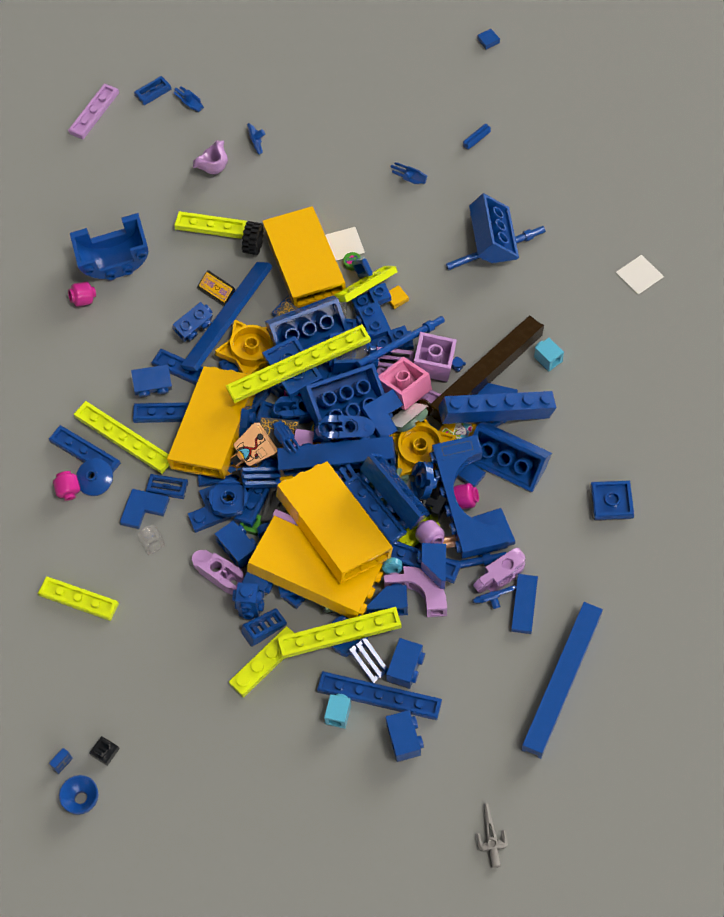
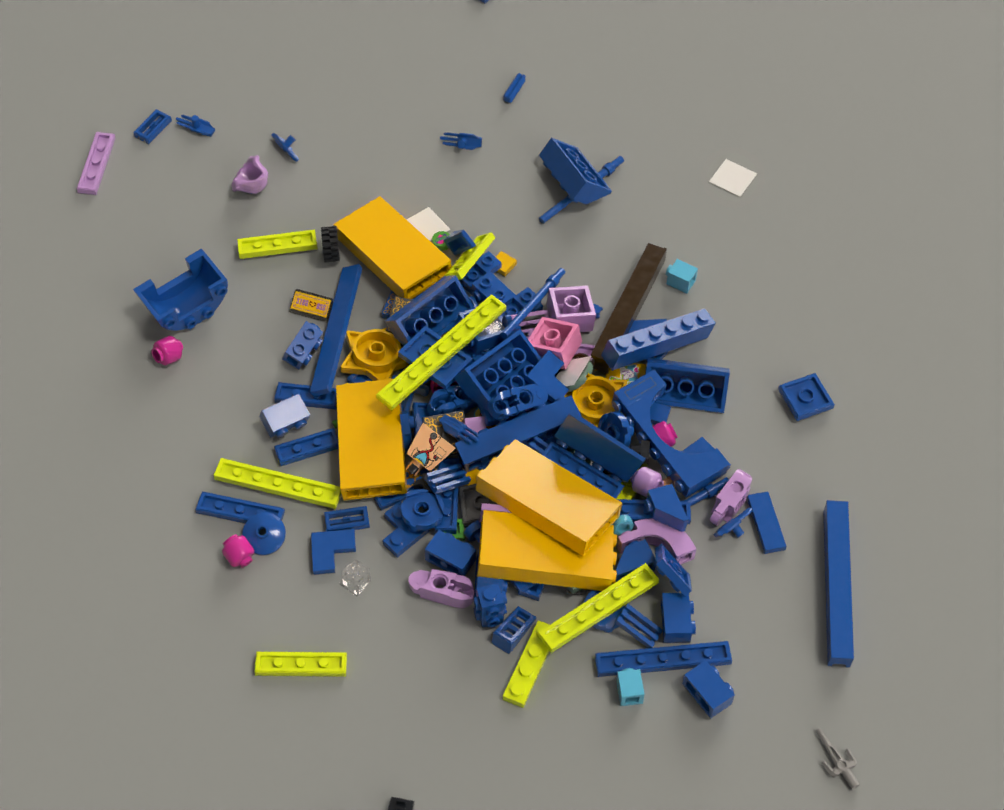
camera: 25 degrees left, 5 degrees down
none -> blue plate [655,543,692,596]

